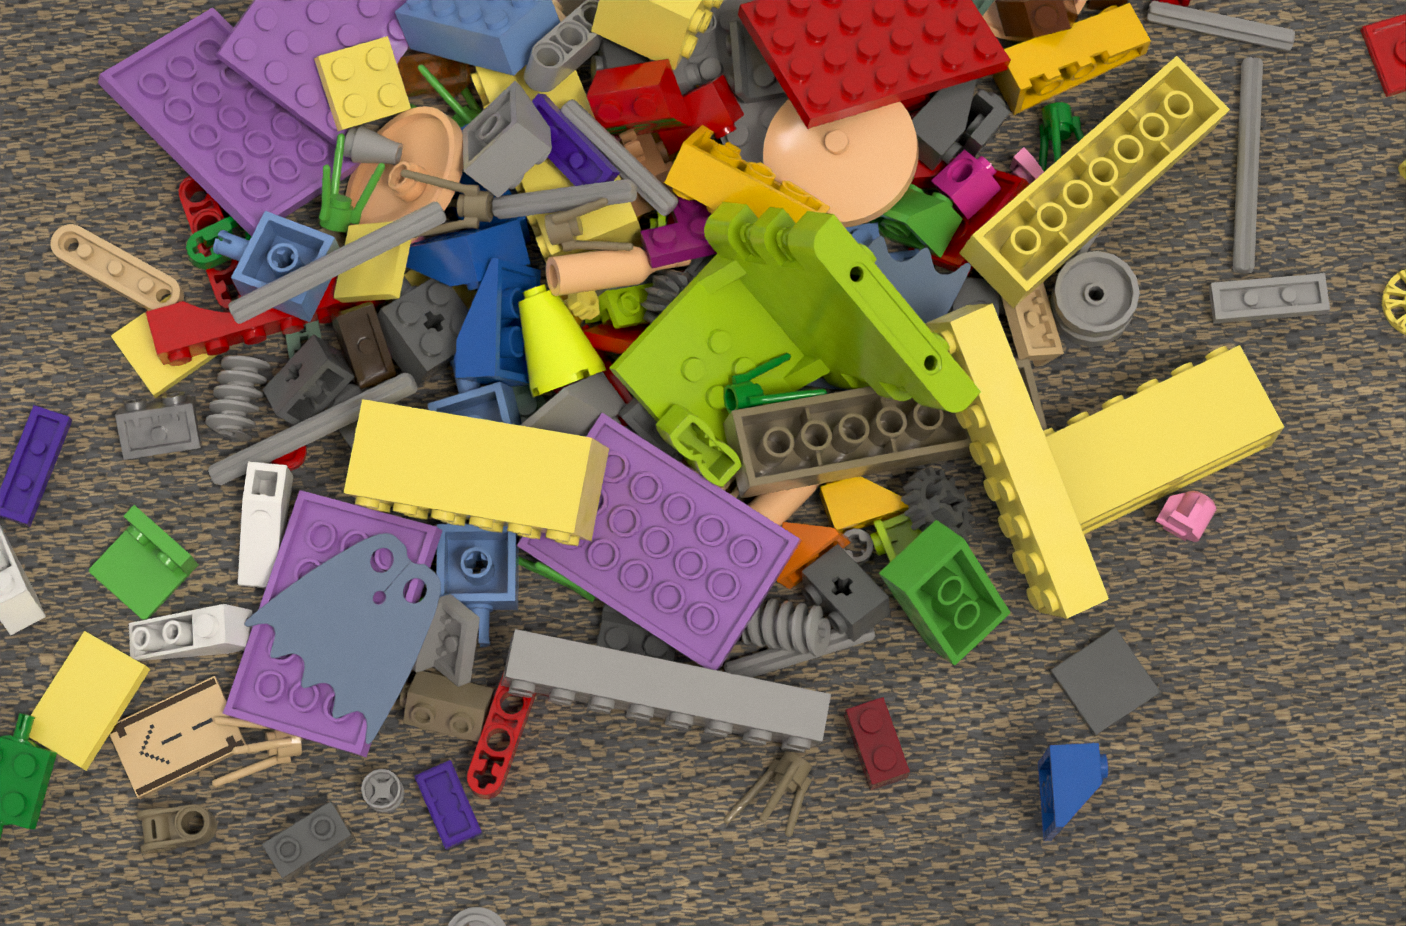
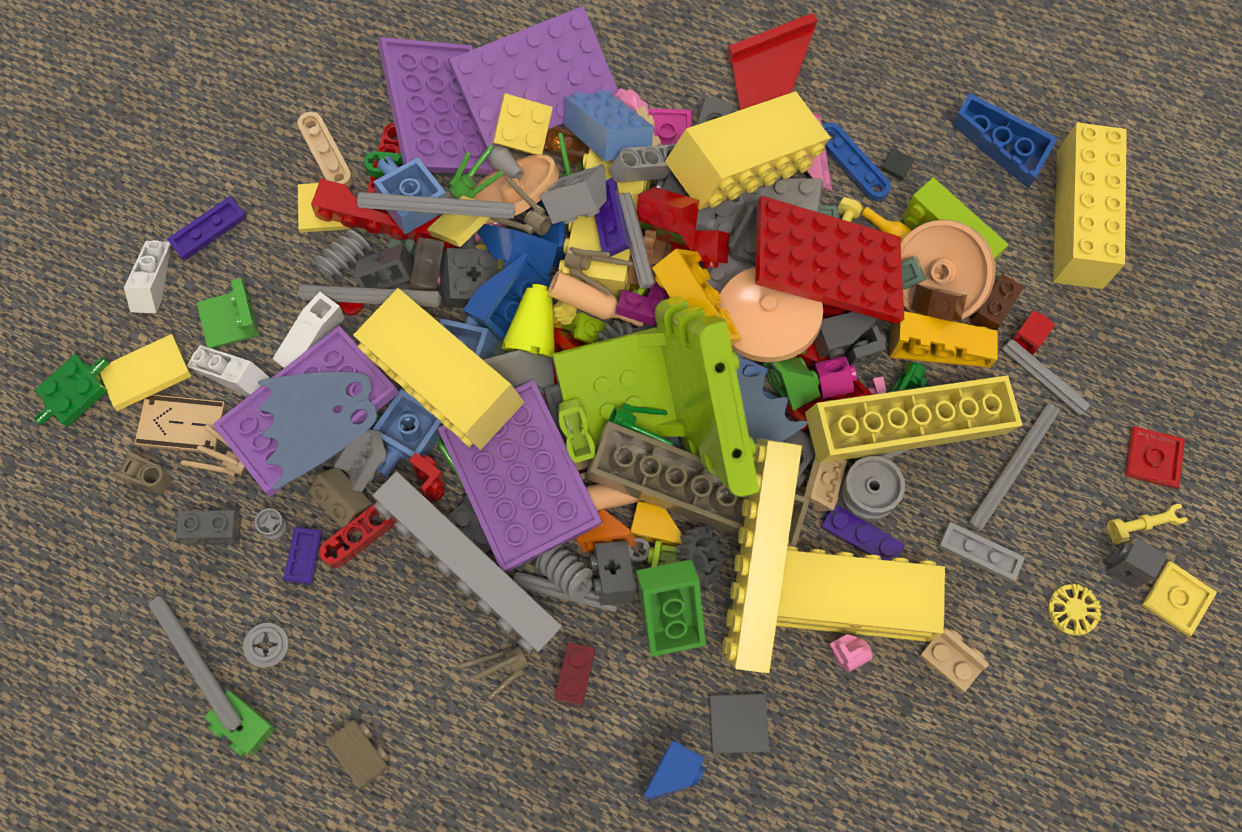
camera: 25 degrees right, 5 degrees down
flat silver bracket [115,392,202,460] -> none
light grey axle [492,179,637,219] -> none
none -> red bracket [409,452,446,503]
none -> dark purple plate [821,505,905,561]
none -> tan bracket [919,628,989,693]

